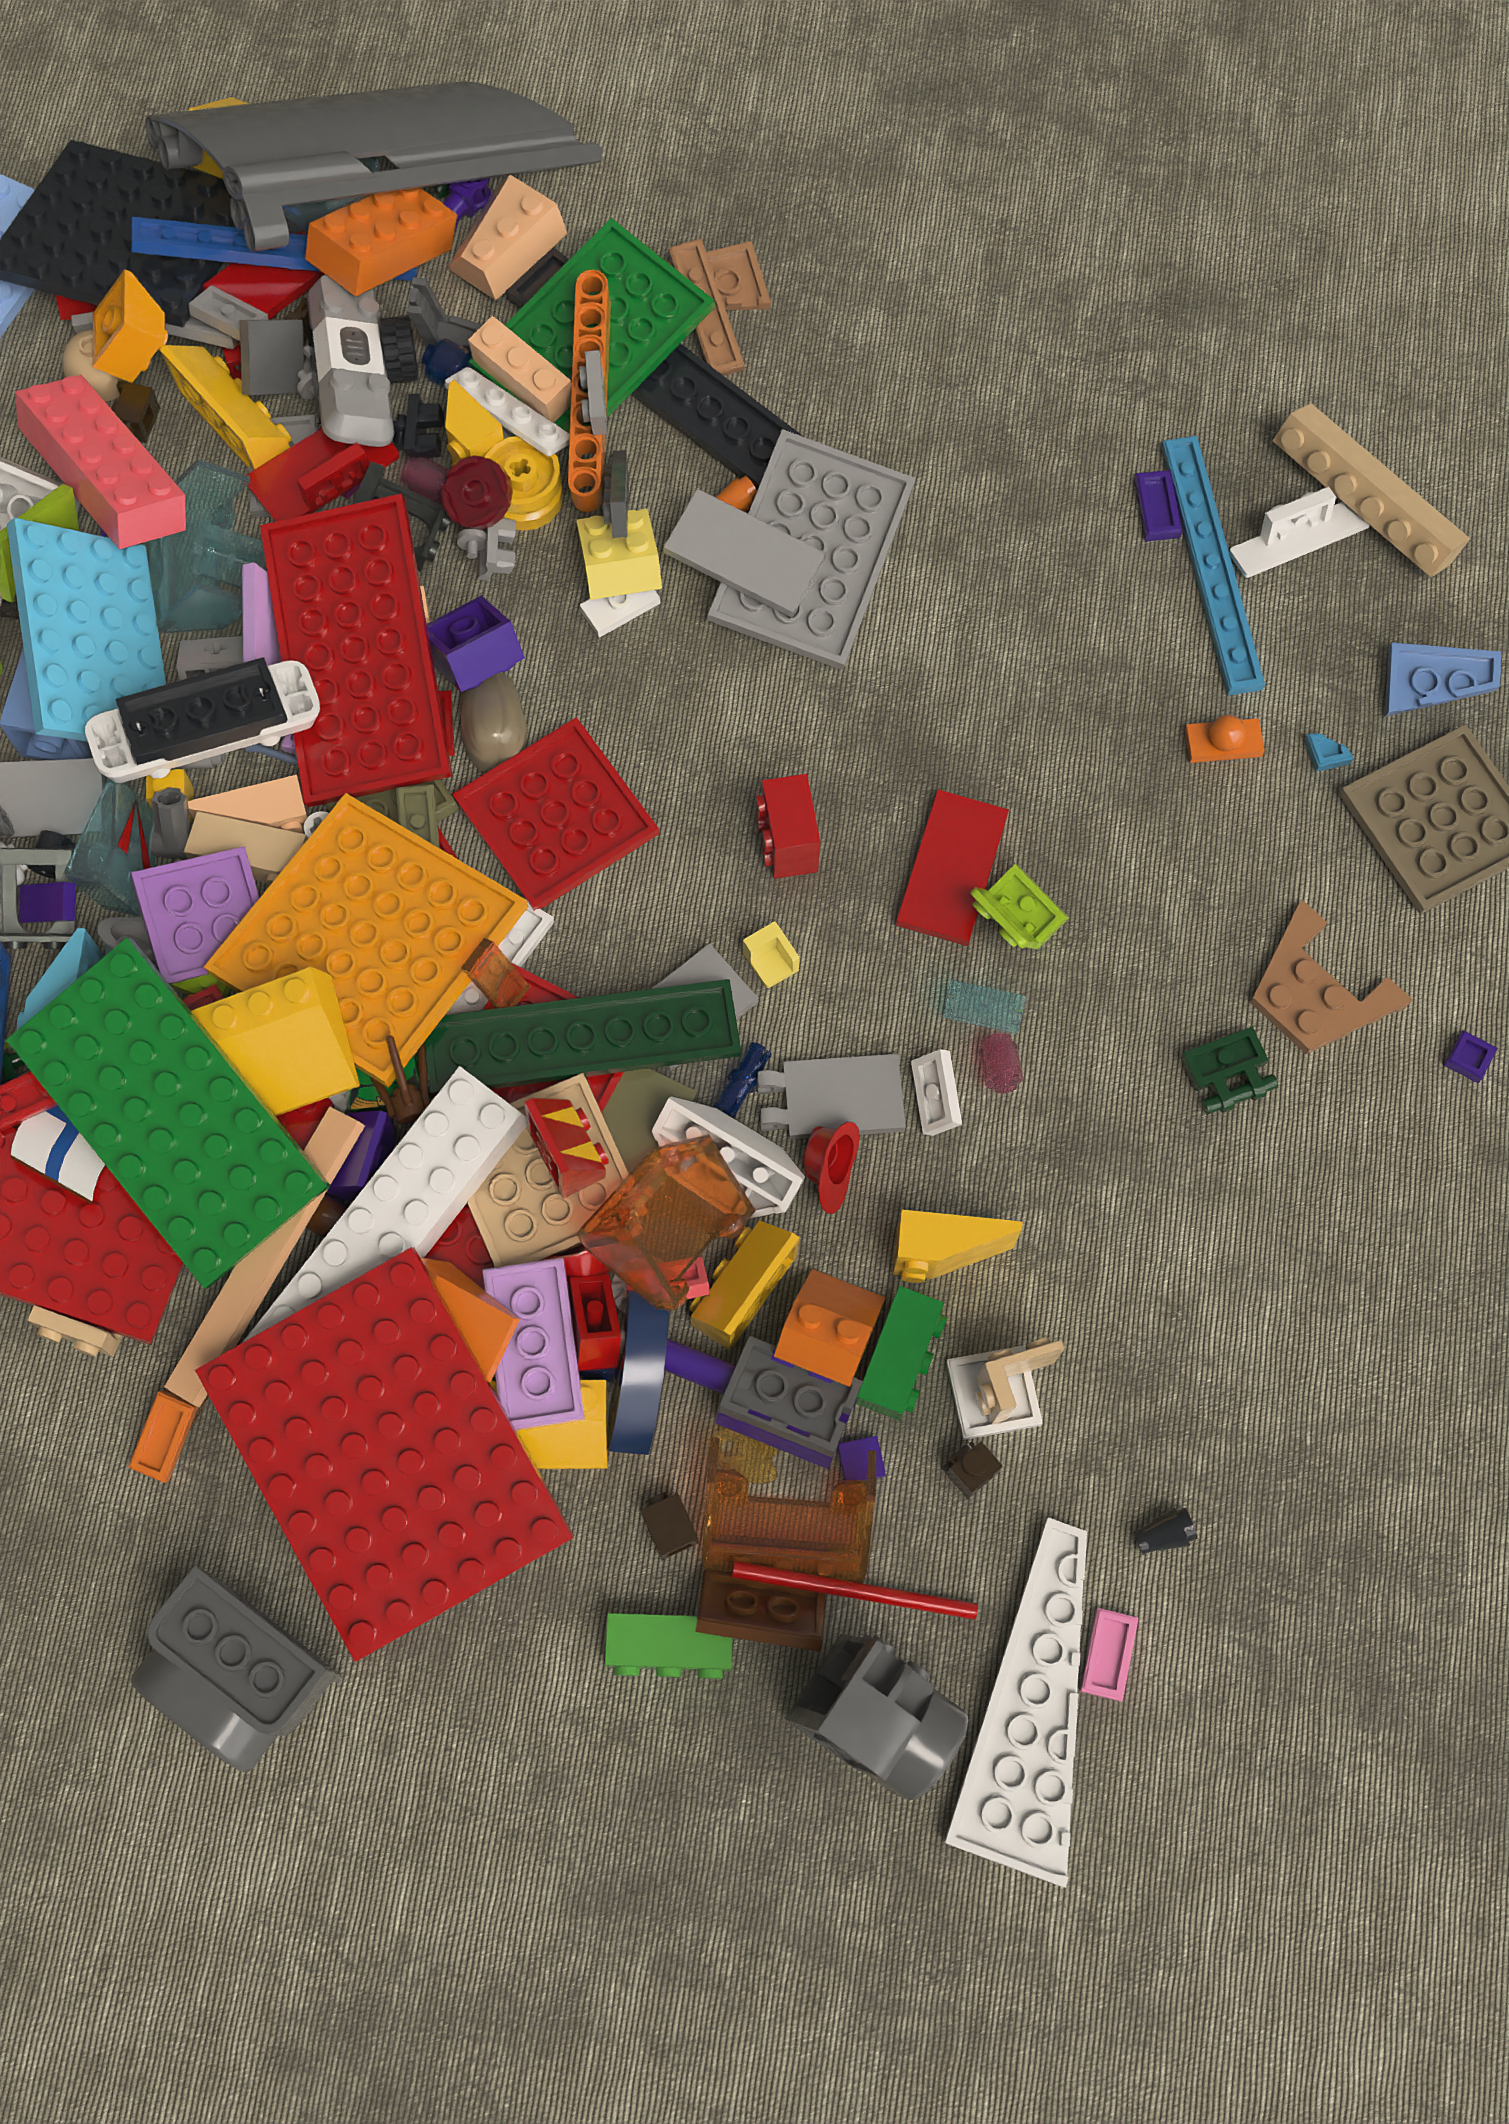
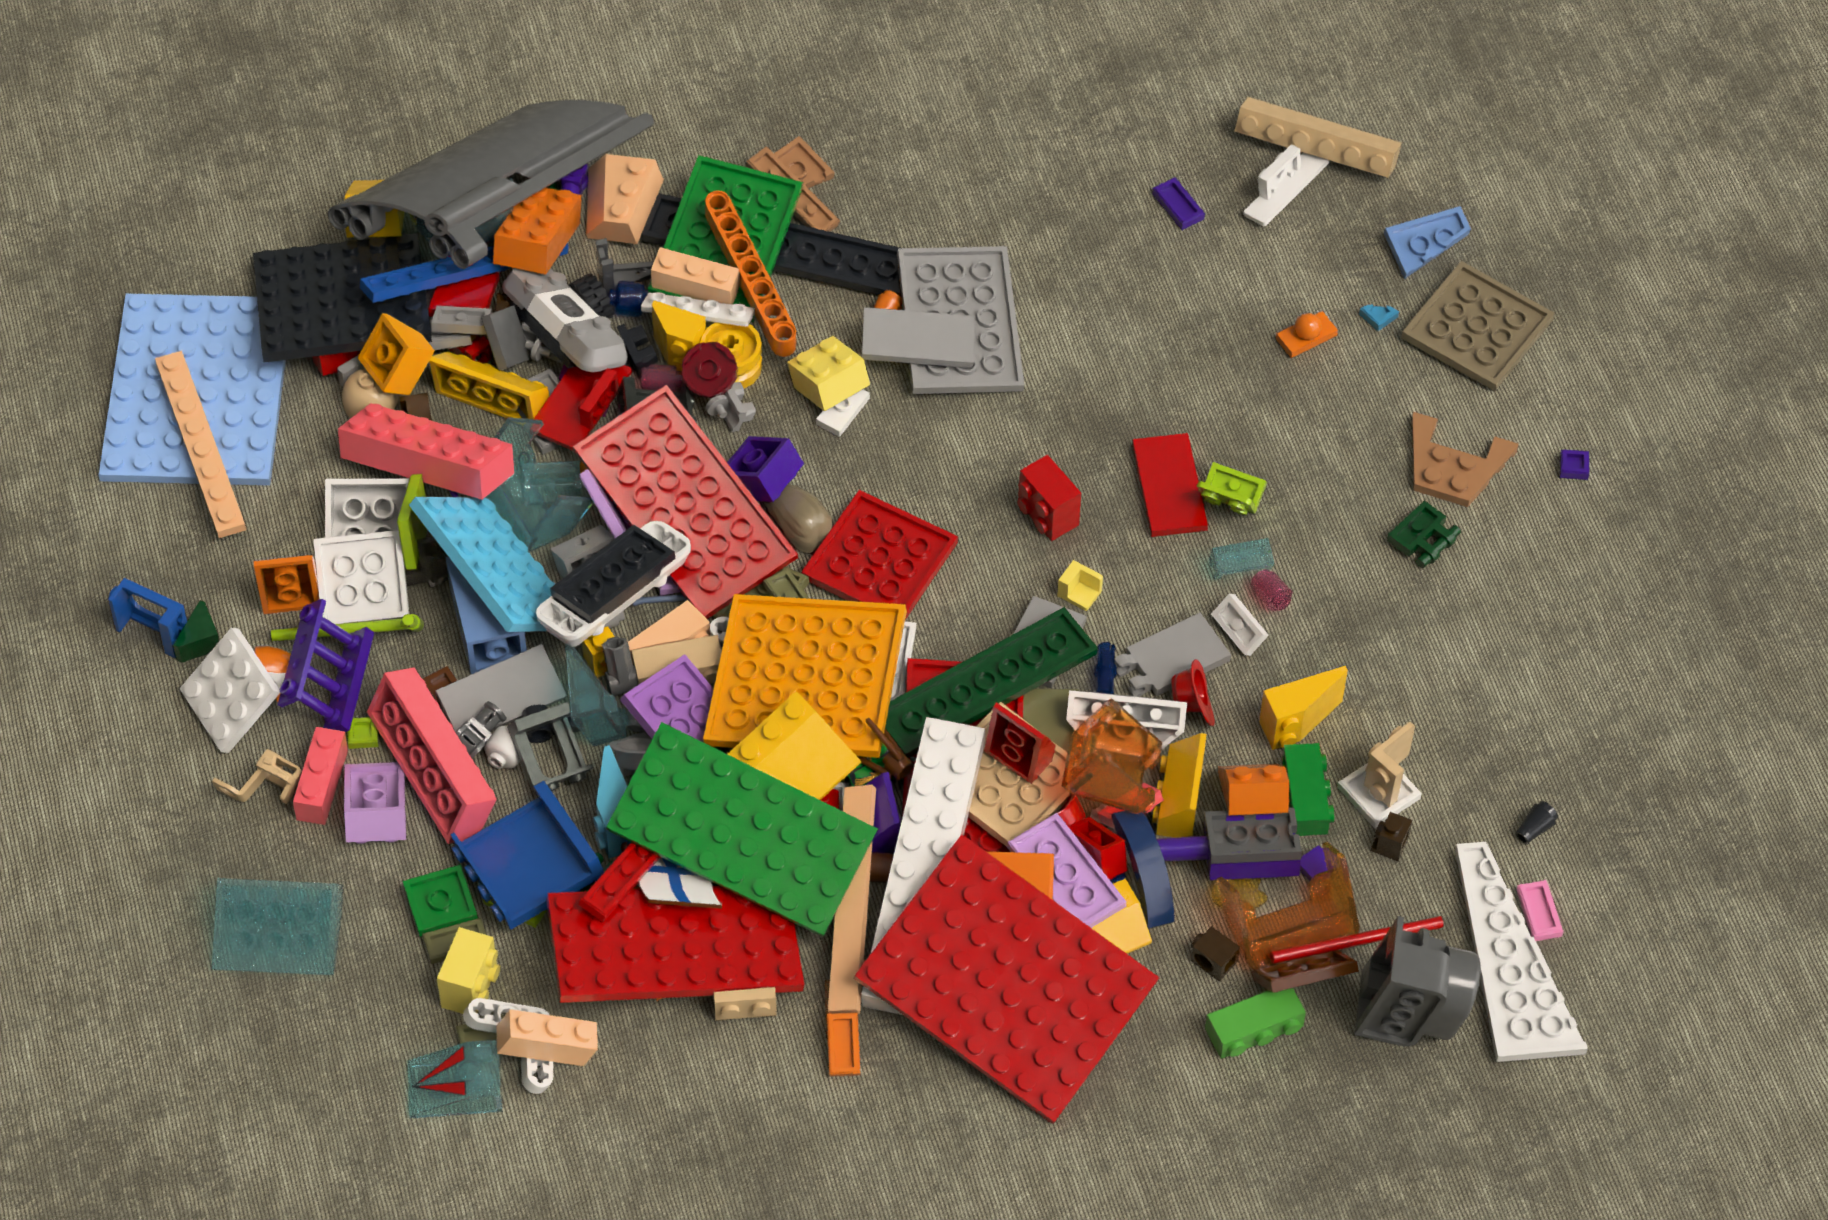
camera: 25 degrees left, 15 degrees down
dark purple tile [19,882,76,924] -> none
dark grey brick [131,1566,343,1772] -> none
clear orange tile [461,938,530,1009] -> none
light grey plate [579,350,608,435] -> none
dark grey plate [603,450,629,538] -> none
dark azure tile [1161,436,1265,696] -> none

